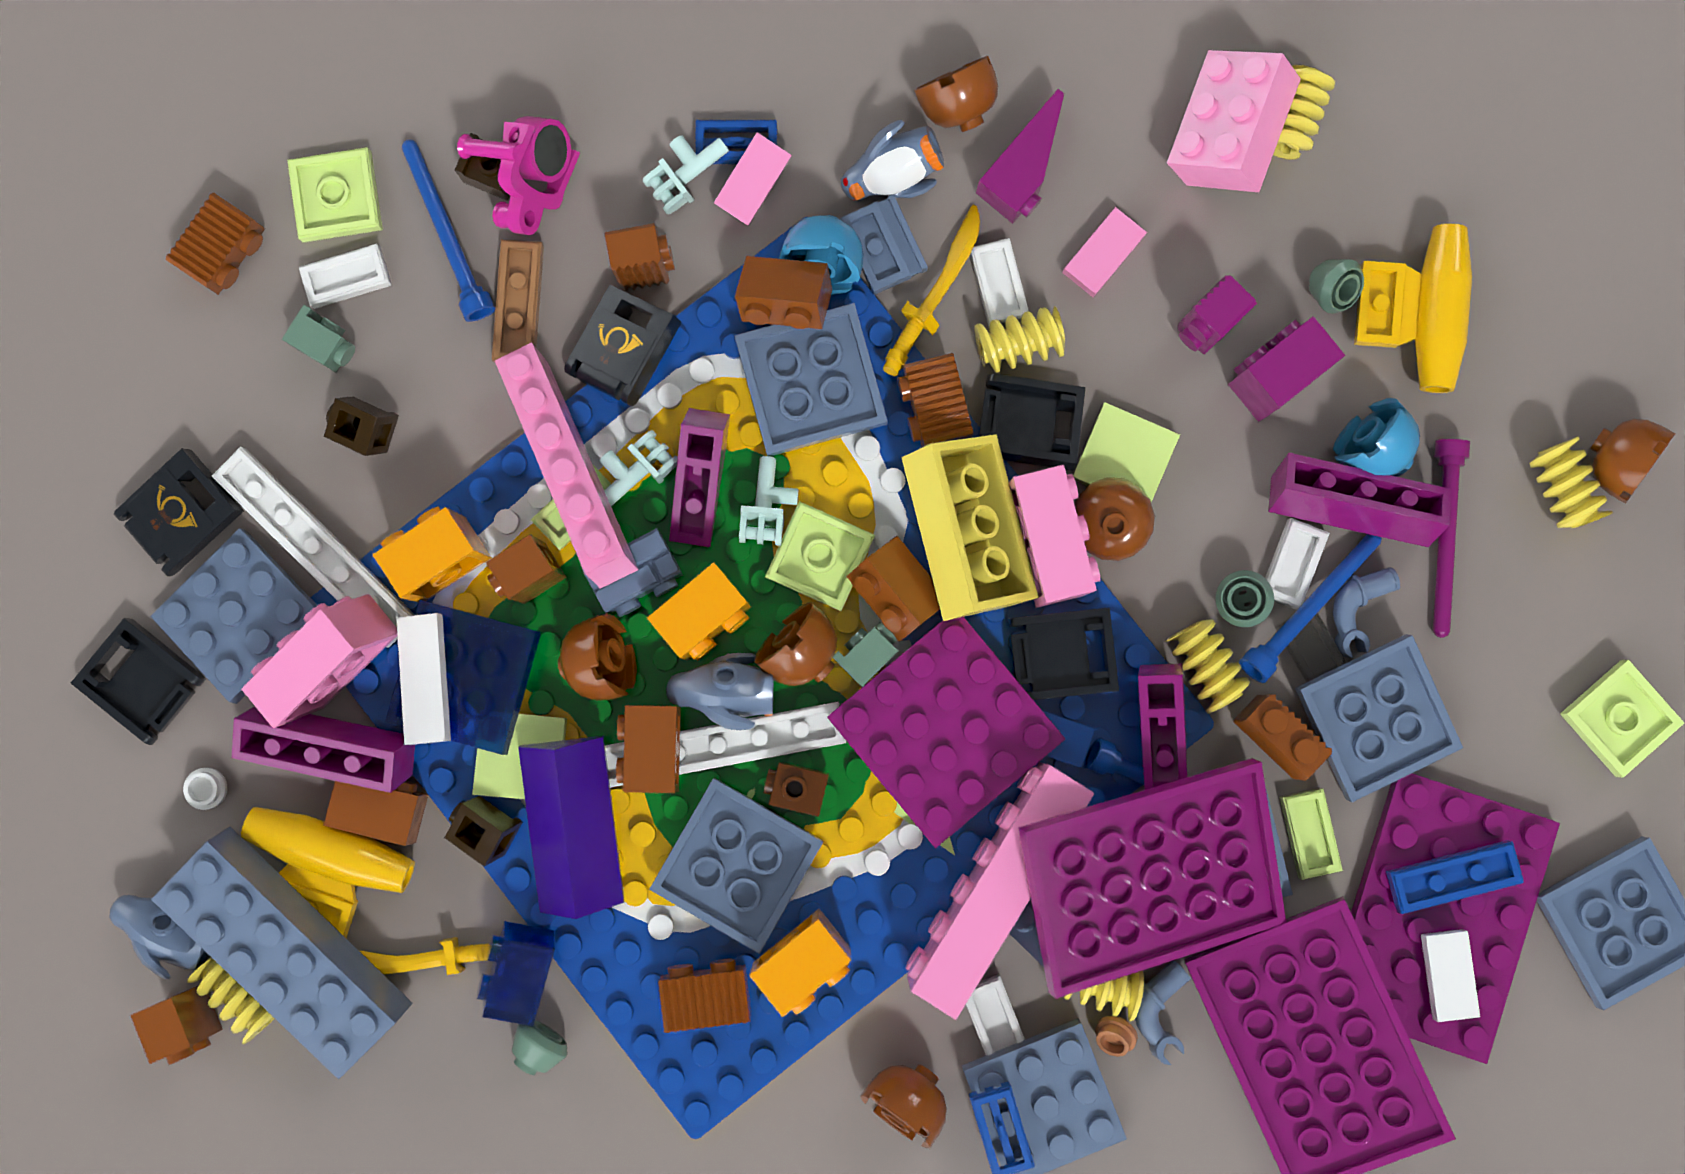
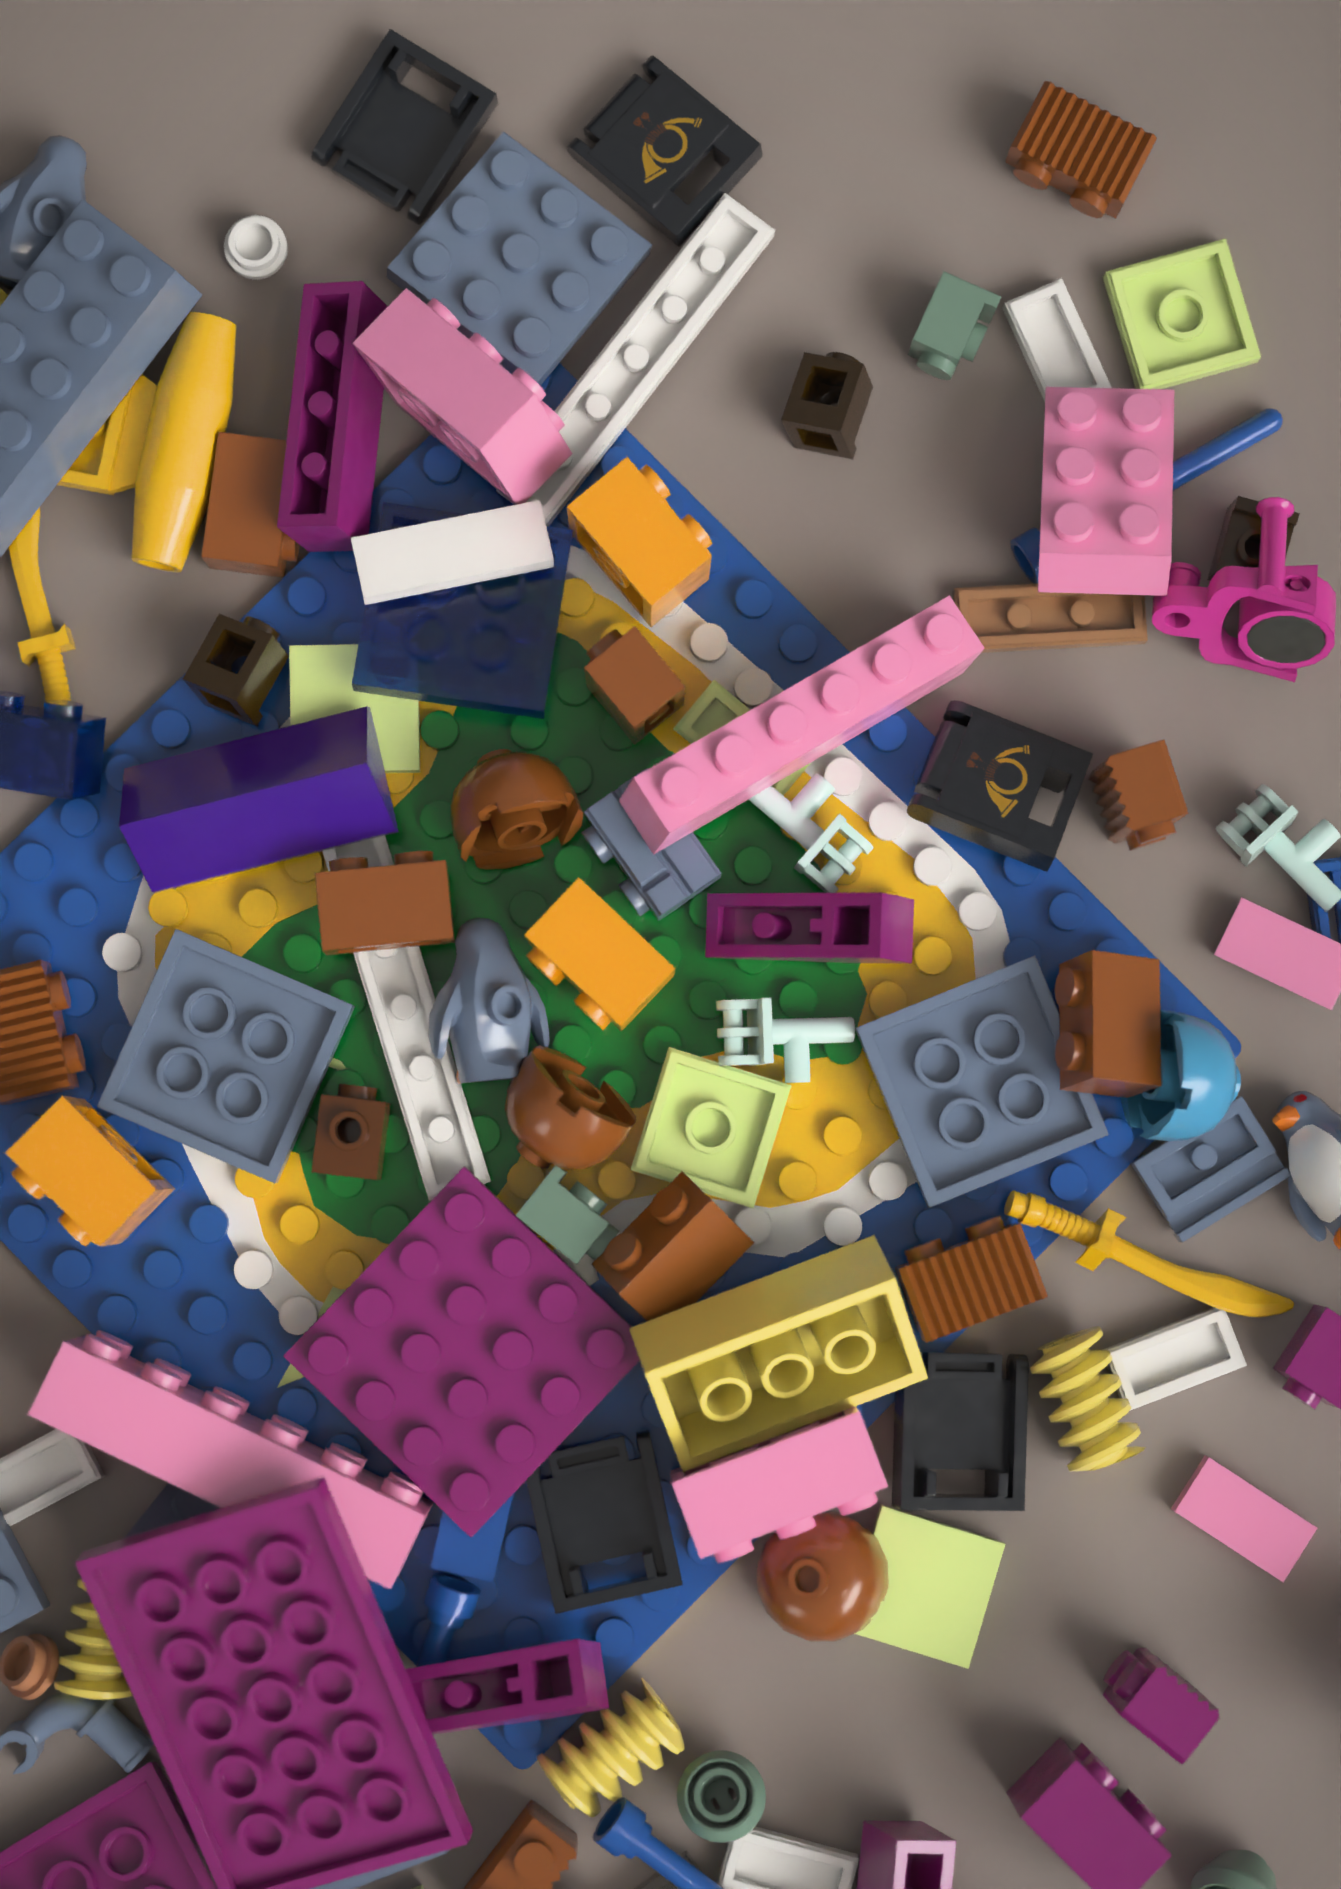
camera: 80 degrees right, 0 degrees up
none -> bright pink brick [1038,387,1175,596]

